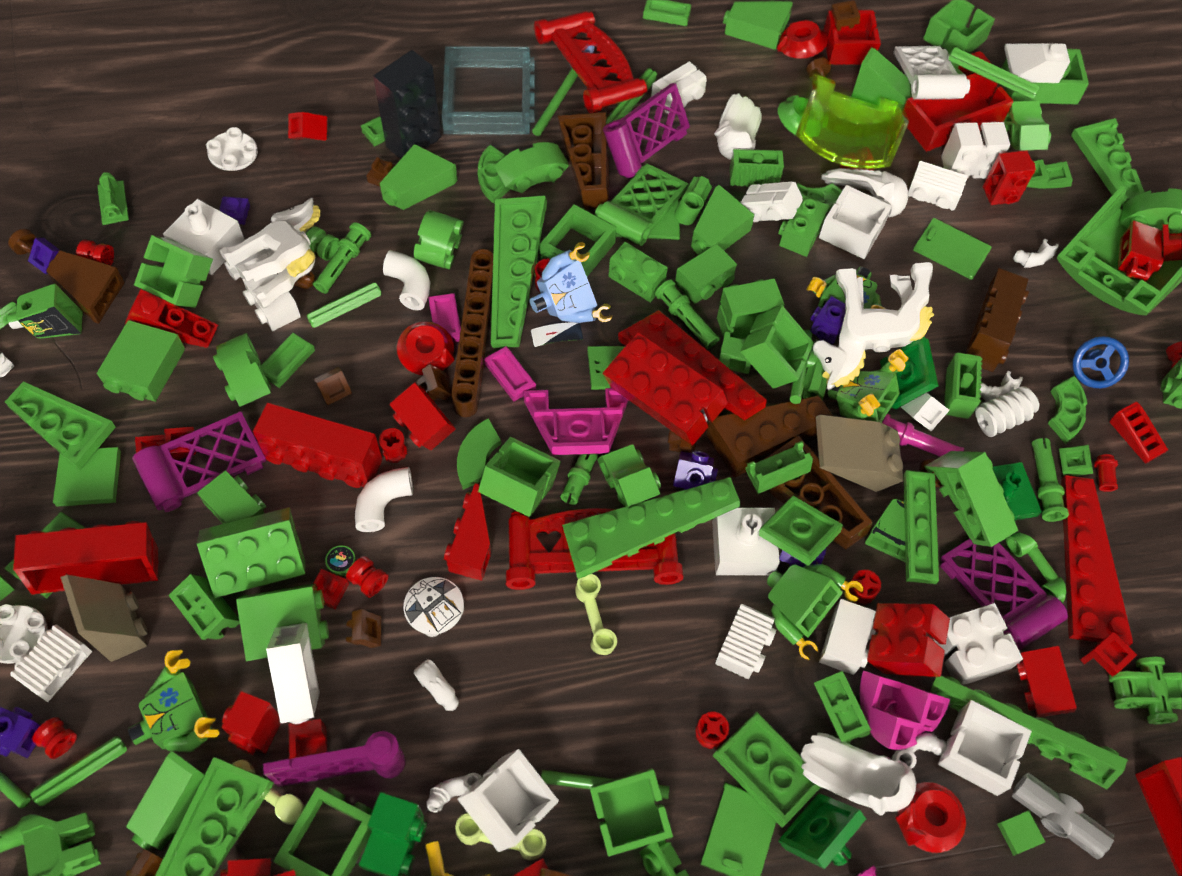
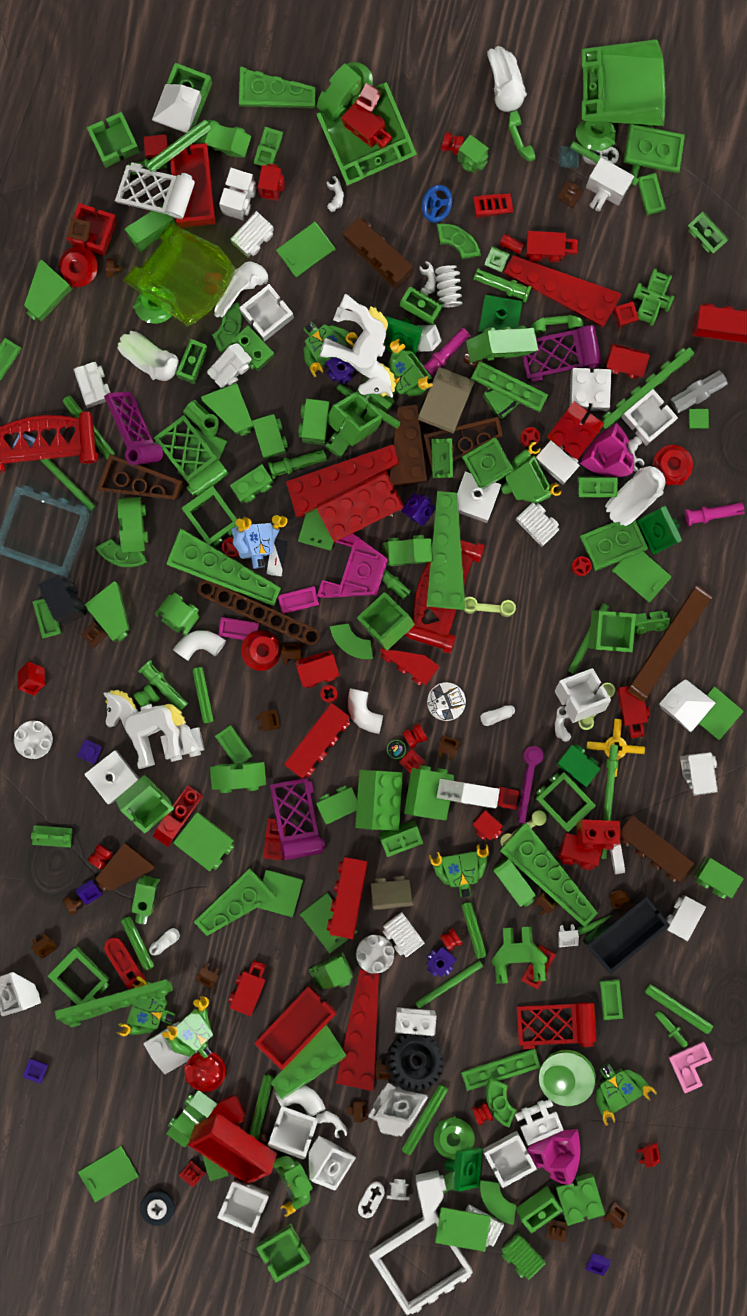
camera: 70 degrees left, 25 degrees up
none -> red brick [525,231,578,262]

